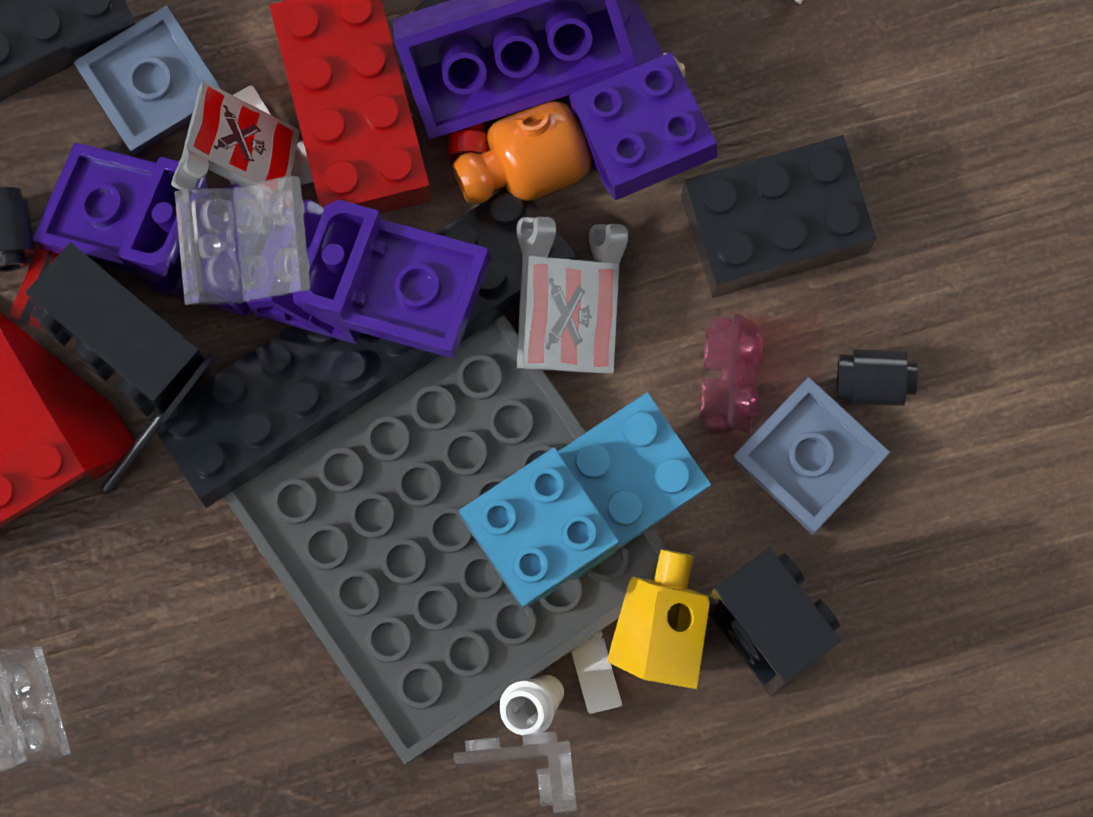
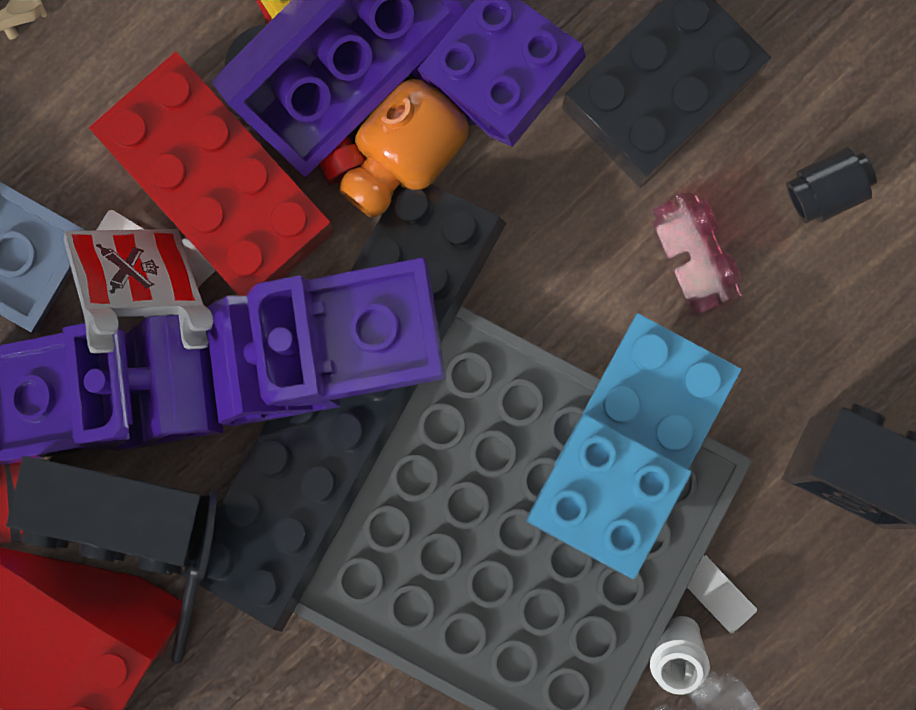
camera: 25 degrees left, 5 degrees up
clear bracket [175,176,310,305] -> none
light grey flag [517,217,628,374] -> none
yellow torso [607,549,710,689] -> none
sand blue plate [731,377,890,535] -> none

